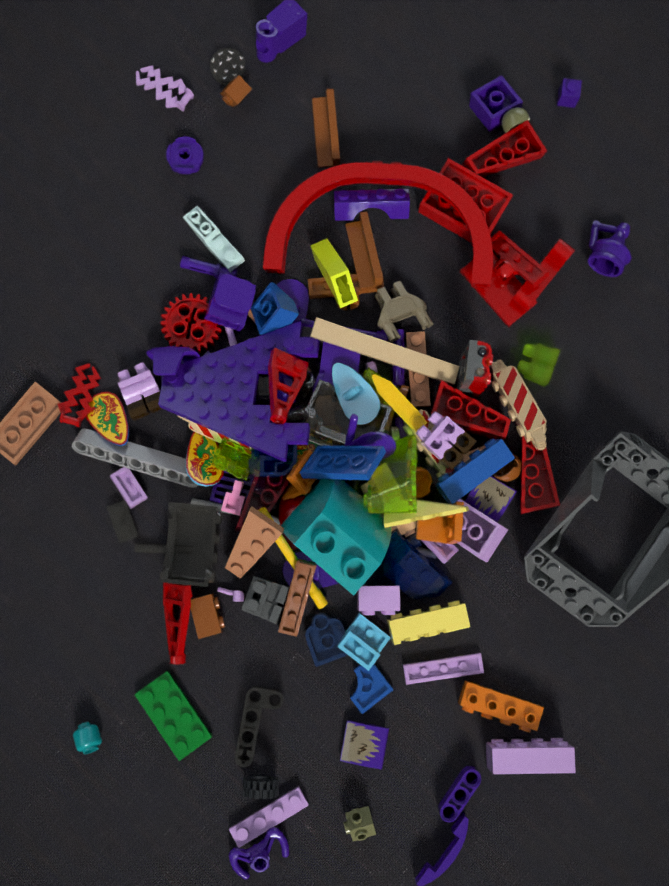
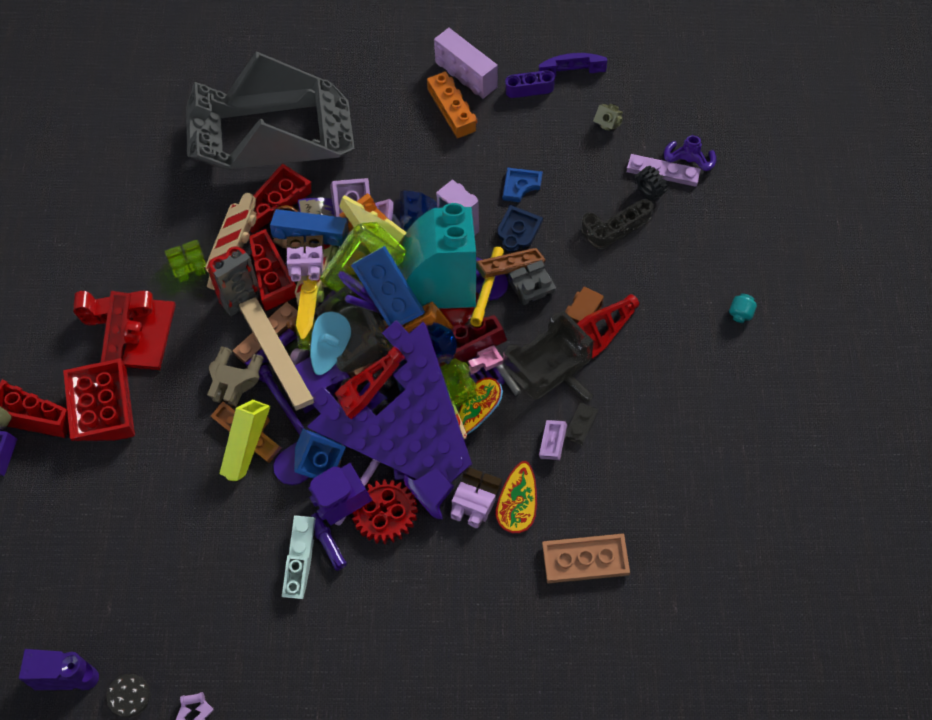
camera: 130 degrees left, 20 degrees down
red piece [57,363,101,428] -> none
light grey beam [72,428,198,488] -> none
green plate [135,671,213,761] -> none
dark purple plate [166,136,204,174] -> none
lavender hand [217,587,244,602] -> none
dark orange brick [220,75,252,107] -> none
nougat wing [225,506,284,578] -> none
red arch [263,161,493,288] -> none
dark orange panel [312,89,340,168] -> none
dark purple arch [334,188,410,221] -> none
medium azure slope [337,613,391,671] -> none
slope [340,720,389,769] -> none
dark orange panel [345,211,383,290] -> none
light yellow wedge [387,600,470,645] -> none
lavender tile [403,653,484,685] -> none
dark purple piece [588,221,632,277] -> none

